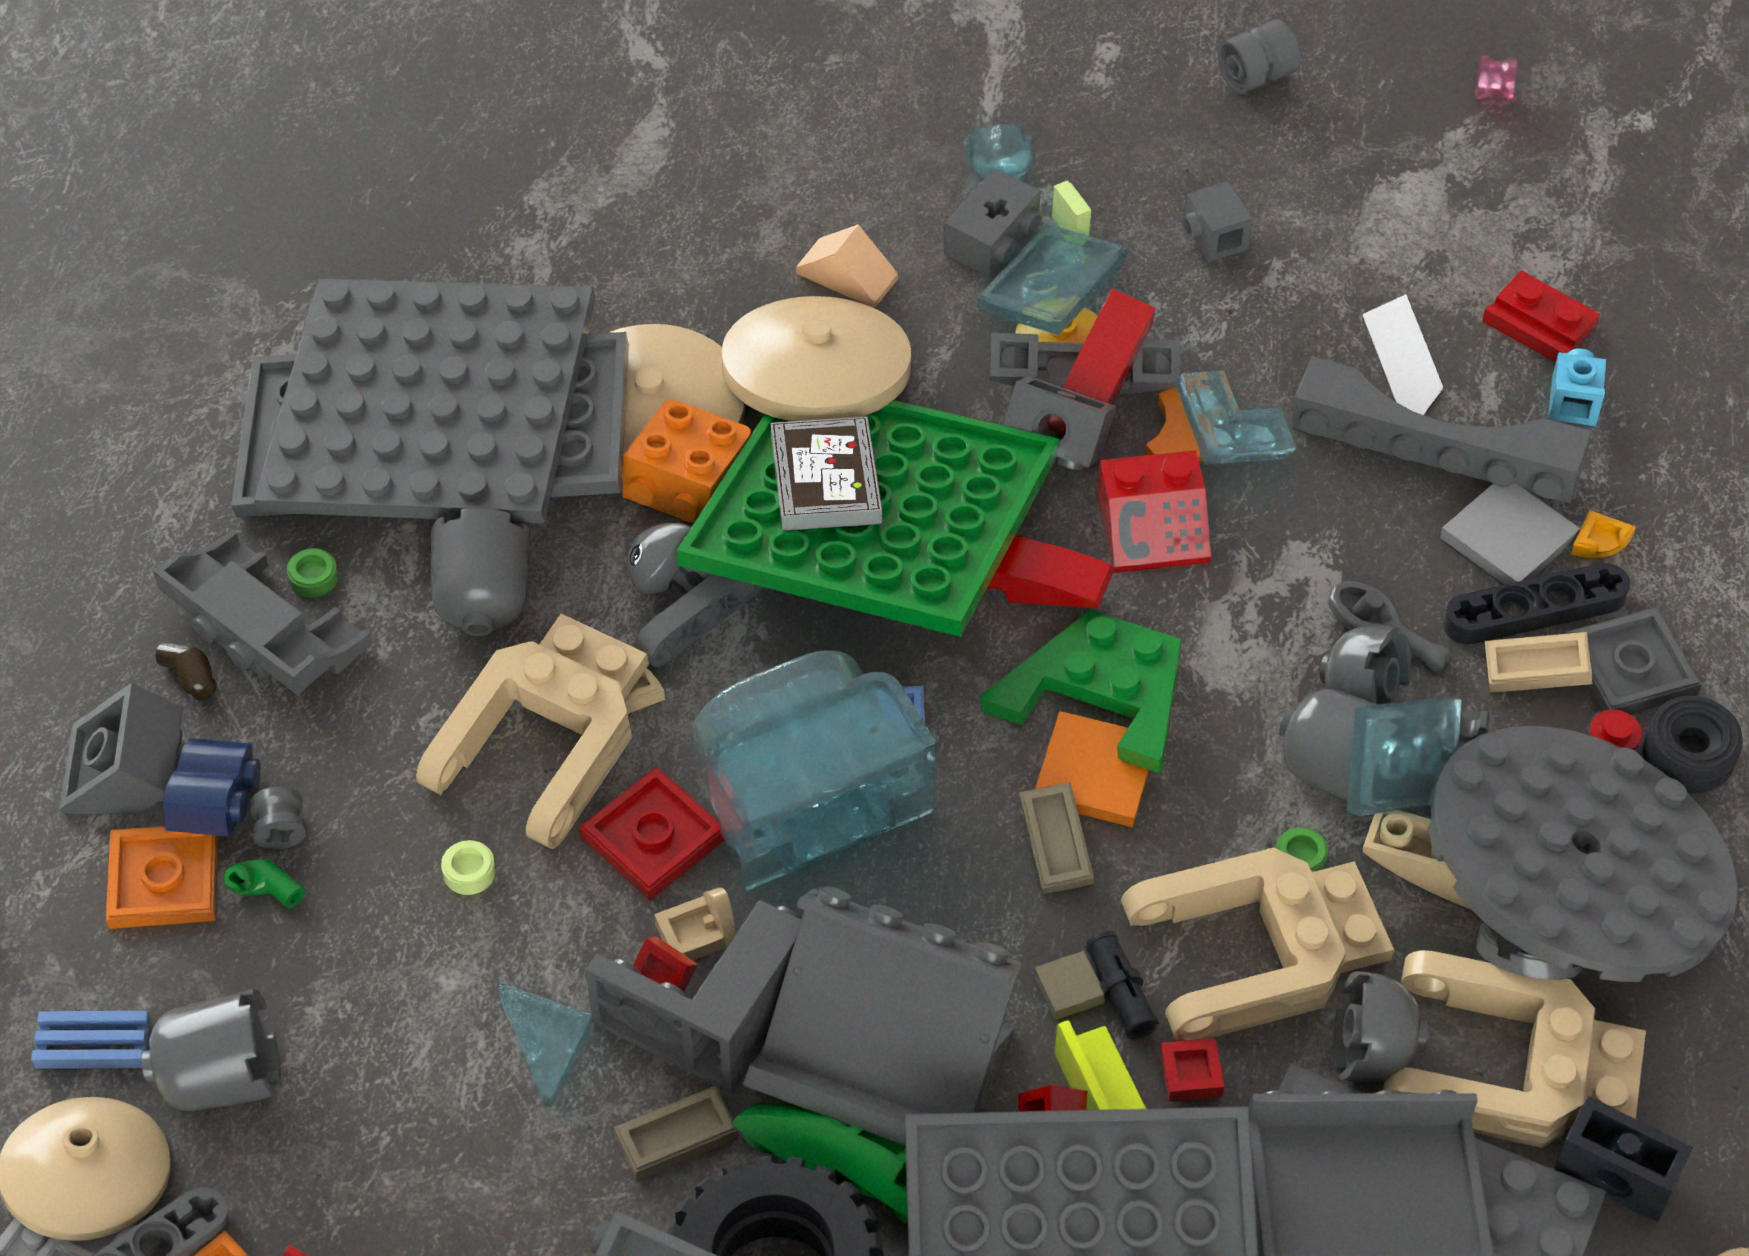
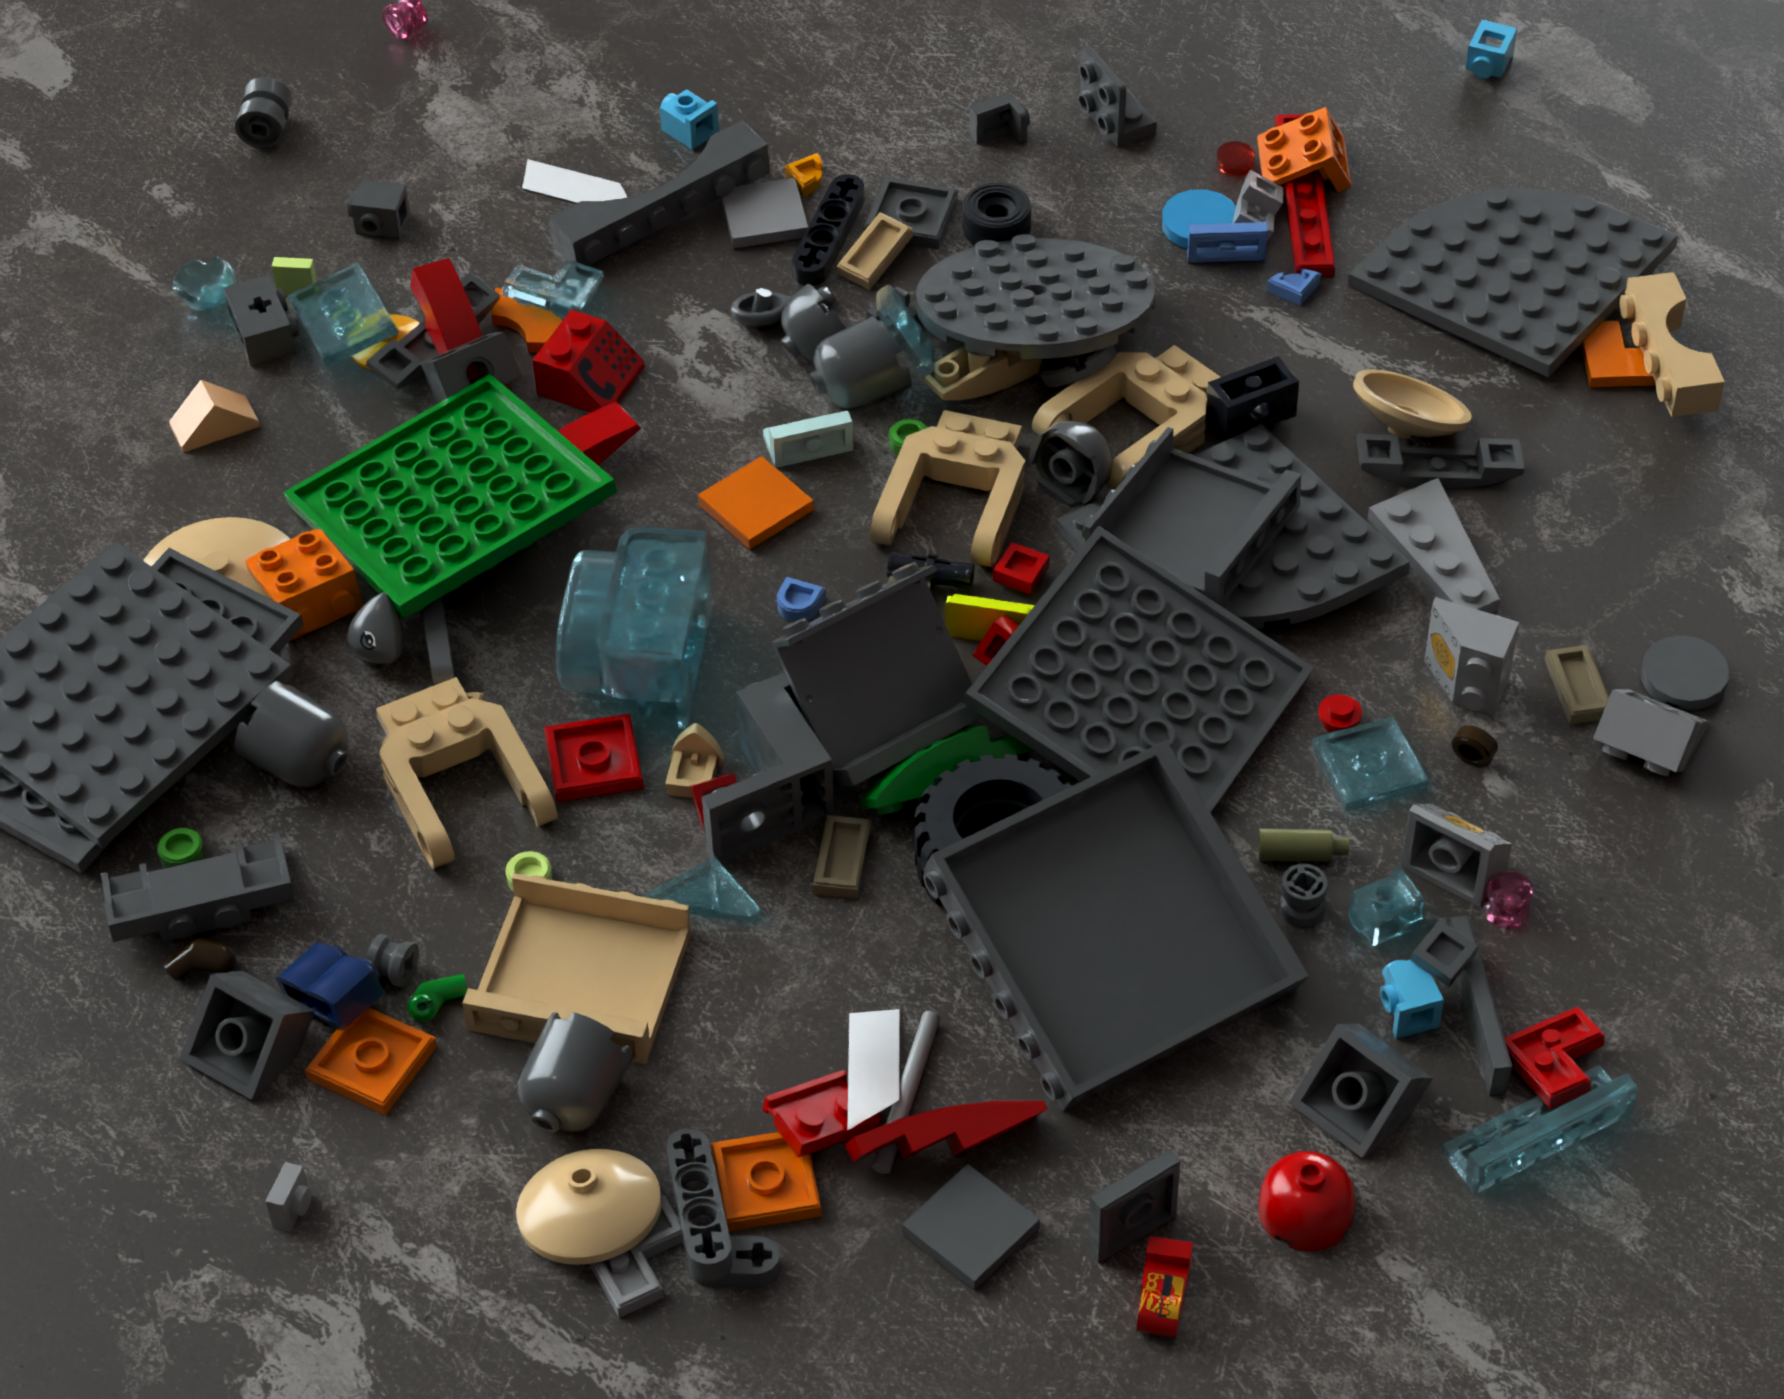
camera: 55 degrees left, 5 degrees down
medium blue tile [31,1011,151,1069] -> none
tan dish [722,296,911,421] -> none
tile [771,417,882,530] -> none
green wing [980,609,1182,774] -> none
dark tan tile [1020,782,1094,895] -> none
red plate [1482,270,1600,363] -> none
red plate [1589,710,1642,751] -> none
none -> tan panel [462,873,692,1065]
none -> light aqua panel [763,411,854,468]
none -> medium blue tile [777,577,826,622]

